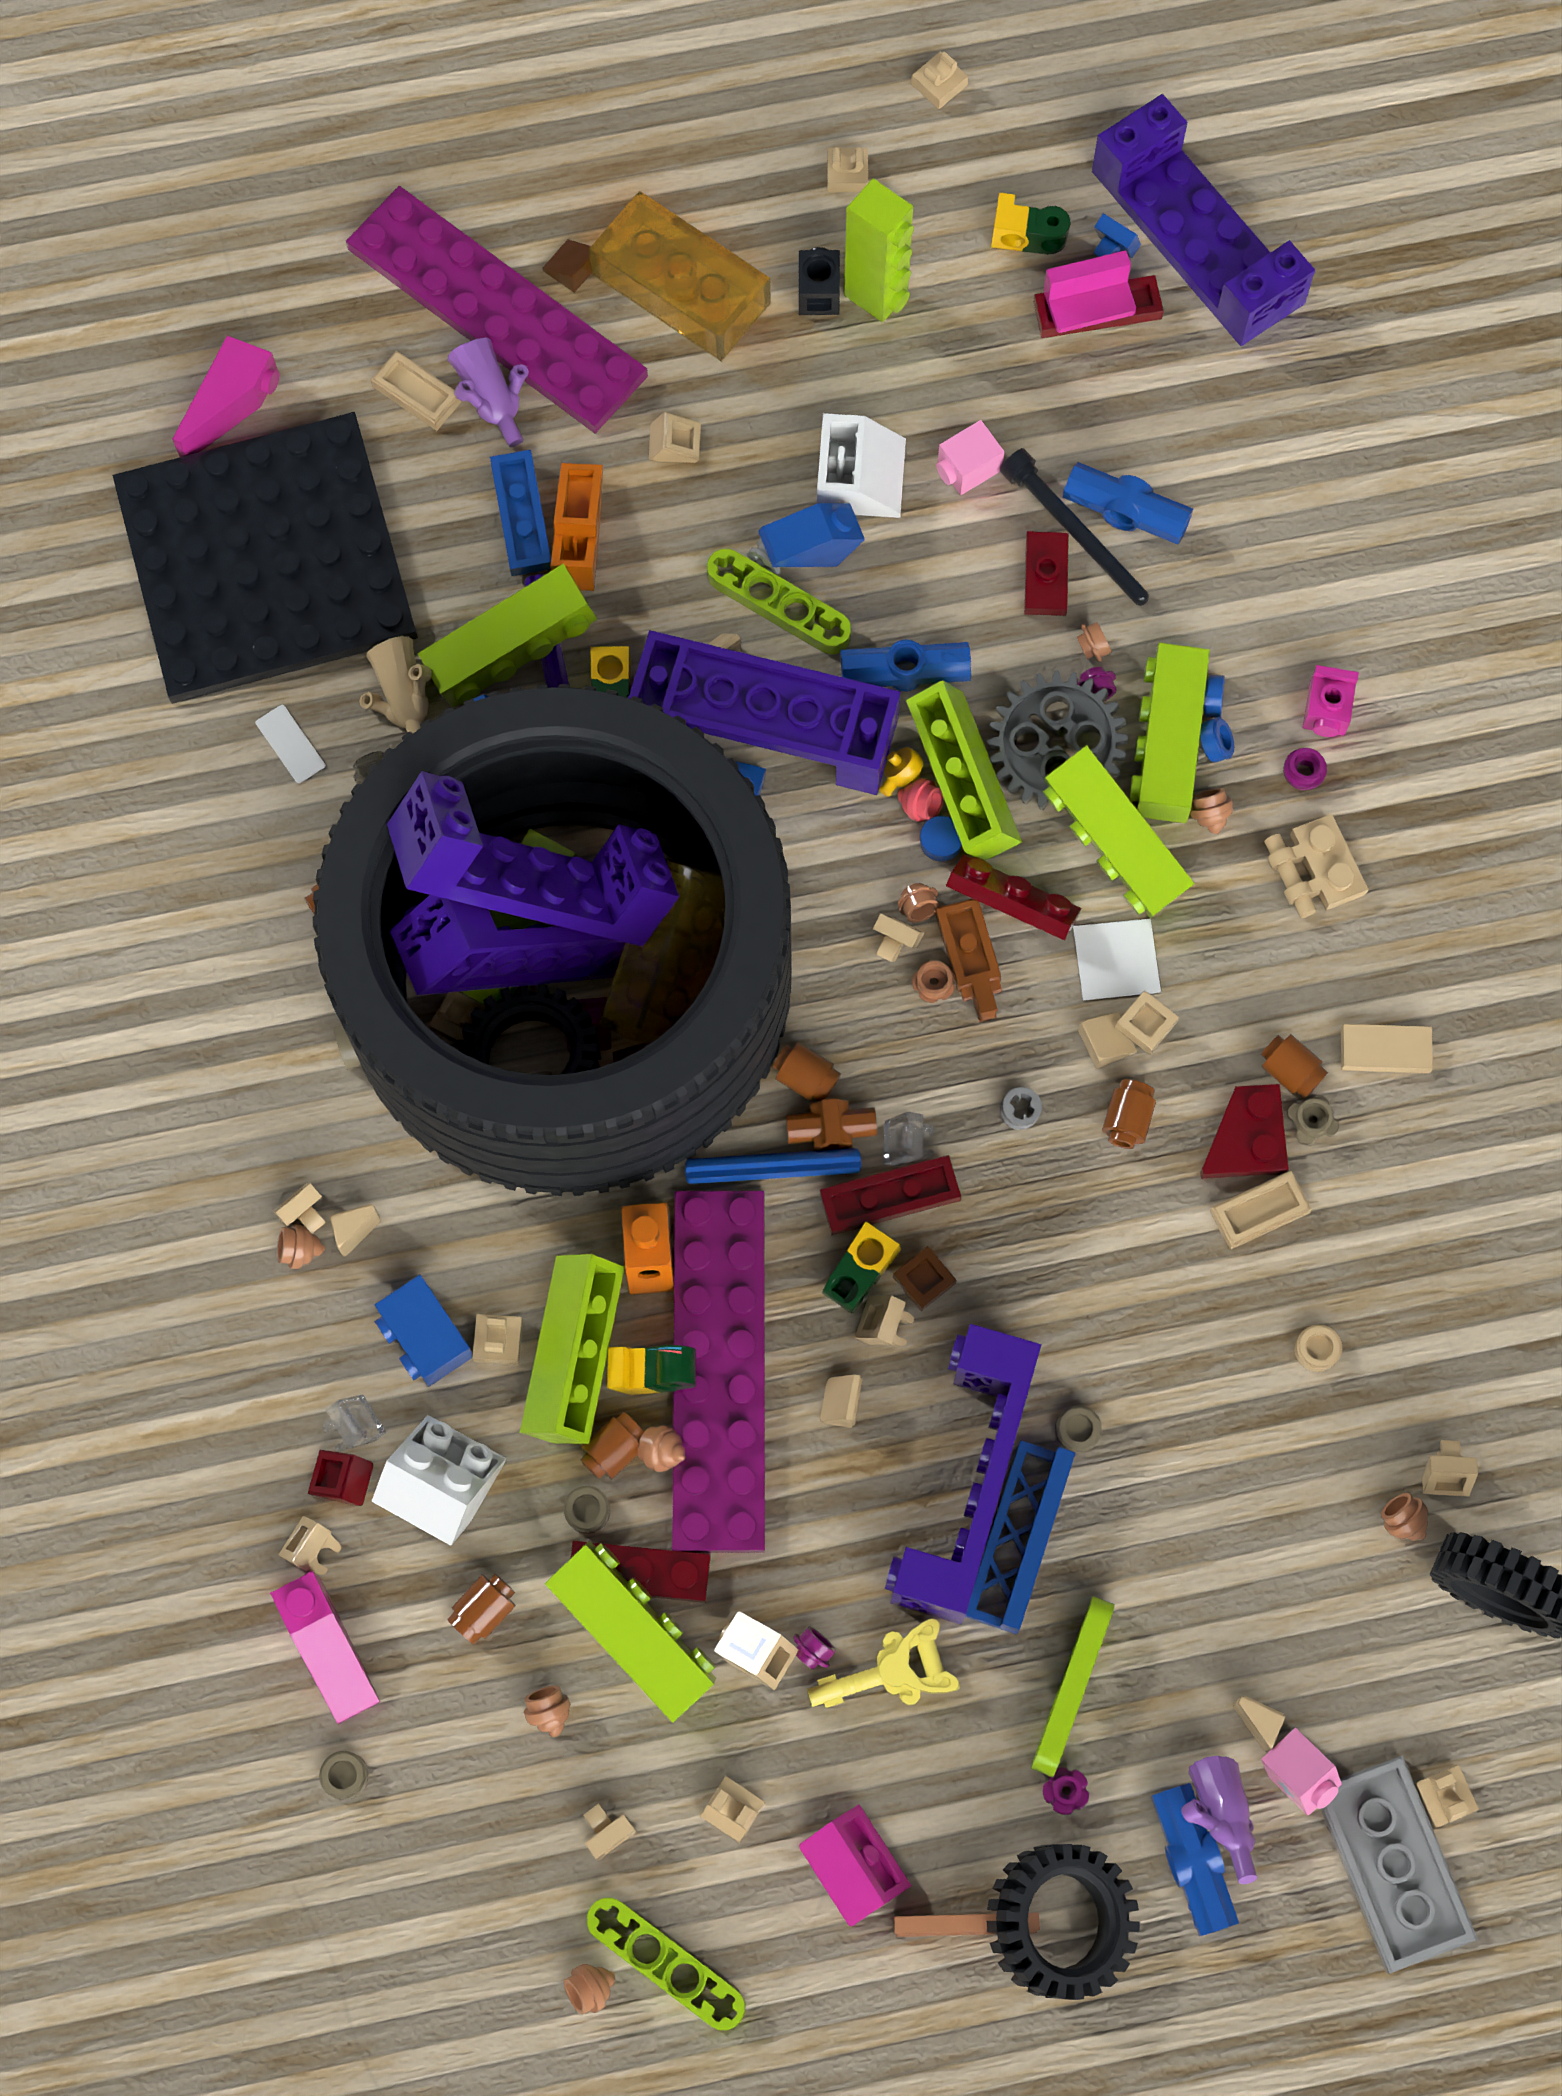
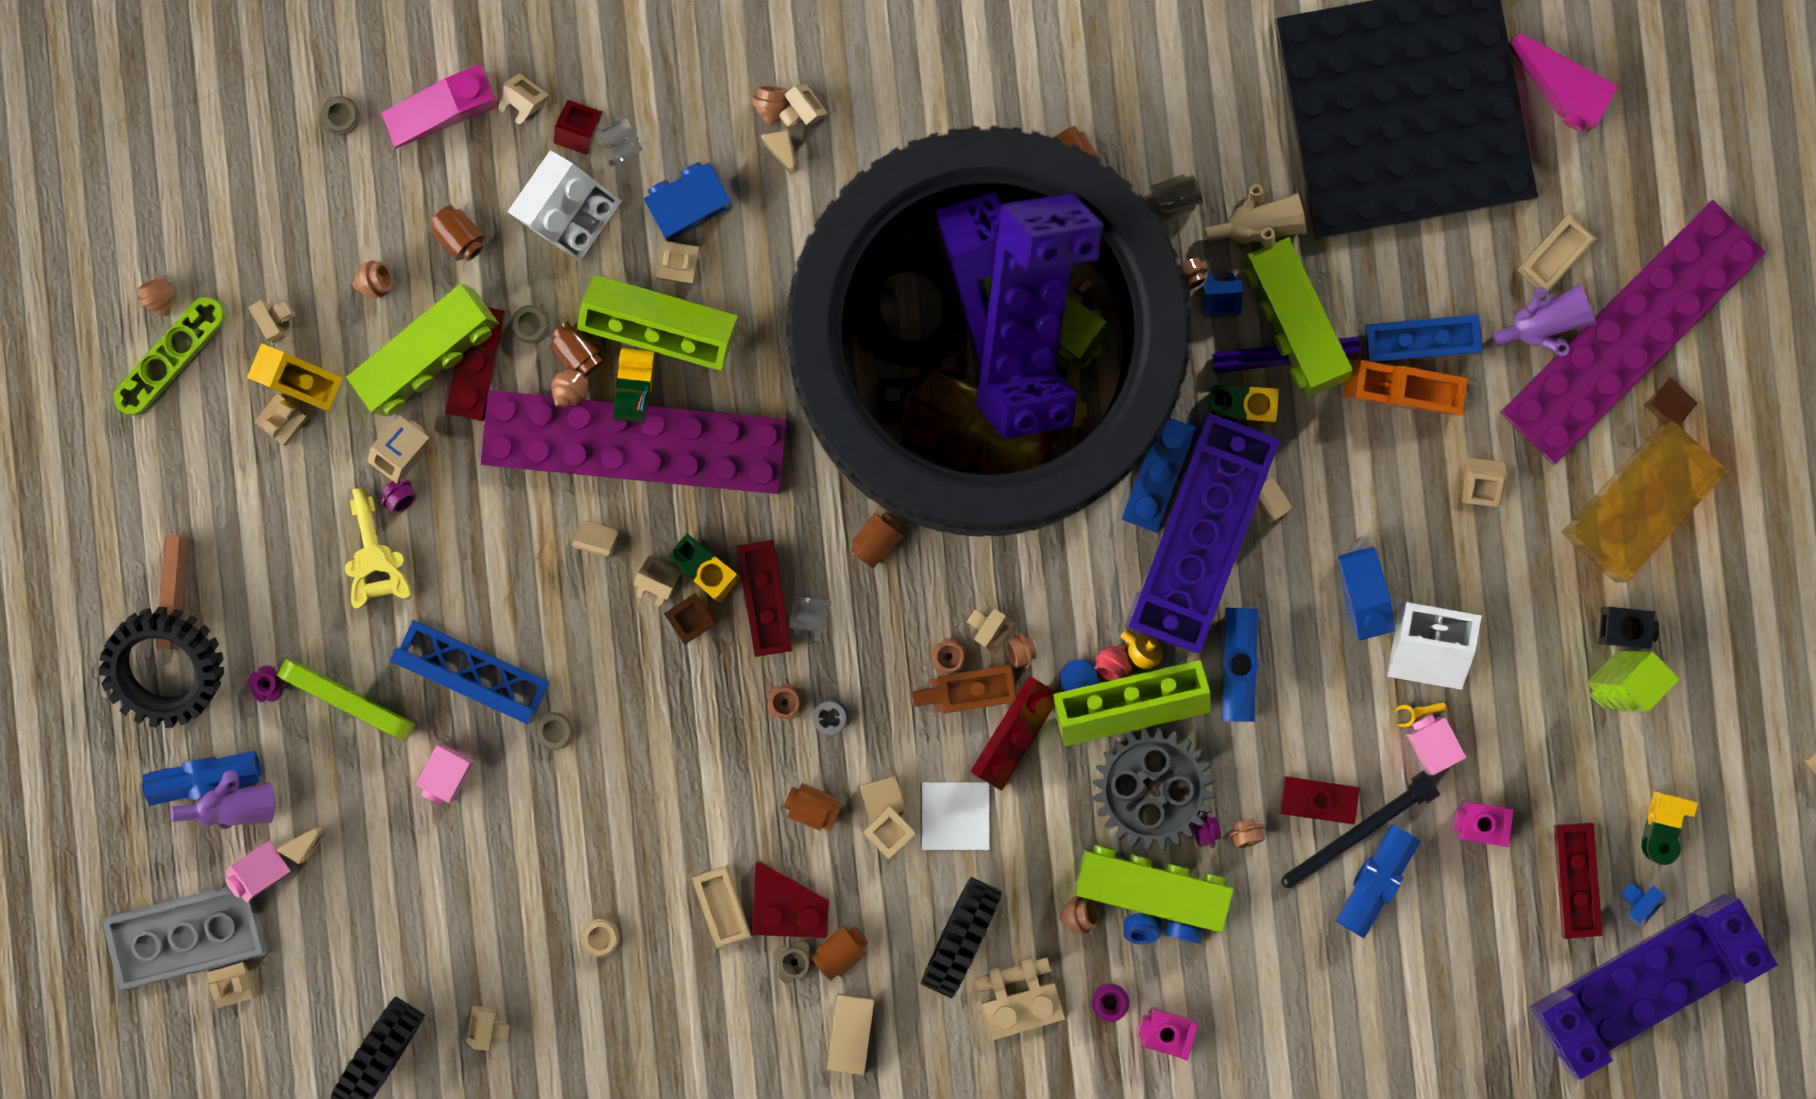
camera: 95 degrees right, 15 degrees up
white sticker [255,705,326,783] -> none
orange torso [621,1203,674,1295] -> none
blue axle [685,1148,861,1184] -> none
lime beam [707,549,851,654] -> none
dark orange axle [786,1098,877,1151] -> none
dark pink panel [799,1804,912,1926] -> none
tan tile [827,147,868,192] -> none
dark purple plate [885,1324,1042,1625] -> none
dark pink panel [1043,250,1136,333] -> none
lime brick [1043,745,1195,918] -> none
nougat plate [1381,1493,1428,1541] -> none
none -> yellow slope [247,343,343,412]
none -> bright pink brick [416,744,475,805]
none -> nougat plate [767,684,804,721]
none -> black tyre [921,877,1002,999]
none -> yellow hand [1394,702,1446,727]
none -> dark pink brick [1453,801,1514,847]

